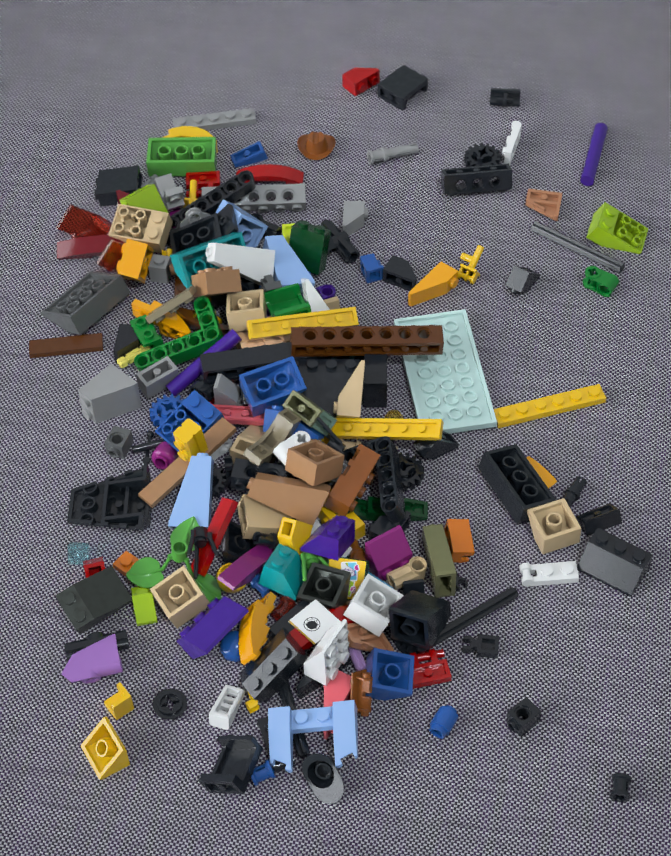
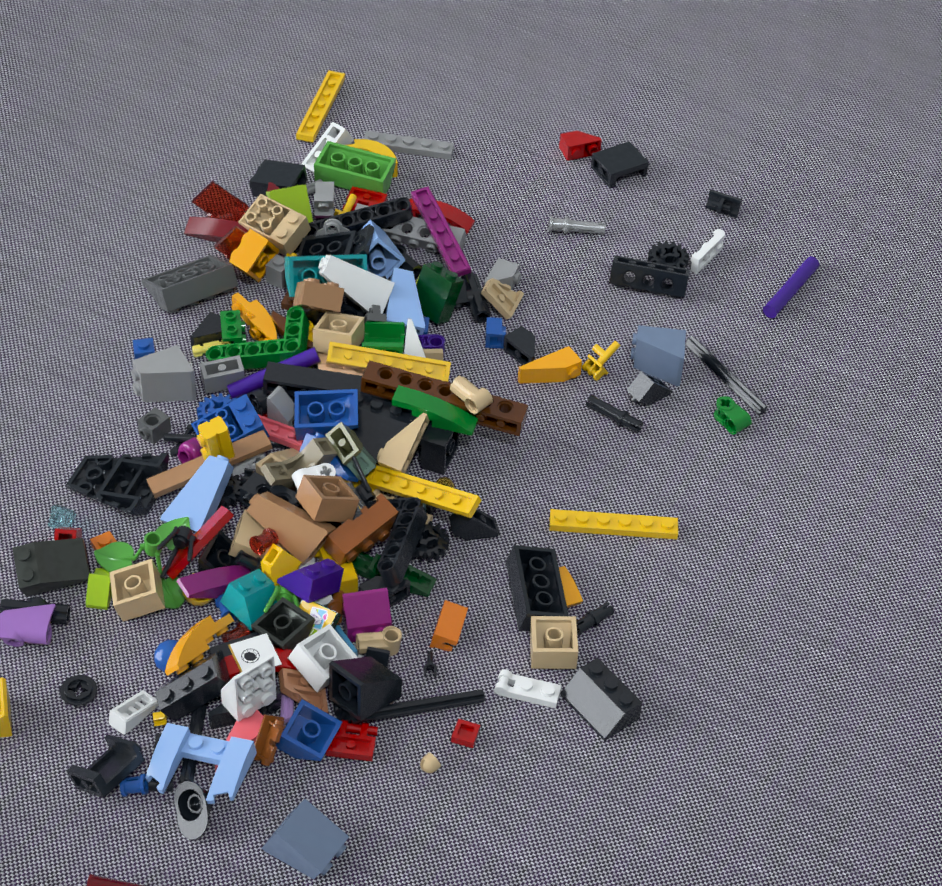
camera: 15 degrees right, 5 degrees down
reddish brown tile [29,333,104,358] -> none
yellow panel [104,682,134,721] -> none
dark tan plate [145,285,197,324] -> none
dark purple slope [176,596,249,659] -> none
blue slope [230,141,268,168] -> none
dark orange hat [297,131,336,160] -> none
light aqua plate [394,309,497,434] -> none
olive slope [422,524,456,598] -> none
blue brick [429,705,459,739] -> none
black plate [462,634,499,659] -> none
black brick [506,697,542,737] -> none
nougat wing [525,189,563,221] -> none
black slope [576,503,622,536] -> none
lime slope [586,202,648,254] -> none
none -> blue brick [132,338,155,359]
none -> clear red bush [249,528,279,555]
none -> sand blue slope [262,799,349,879]
none -> yellow plate [296,70,345,142]
none -> white slope [302,122,354,173]
none -> green slope [392,385,478,436]
none -> magenta tile [411,186,471,277]
none -> tan hinge [420,752,441,773]
none -> tan piece [450,375,493,414]
none -> red plate [451,719,481,748]
none -> tan wing [481,278,524,320]
none -> black pin [586,395,643,433]
none -> sand blue slope [630,325,686,386]

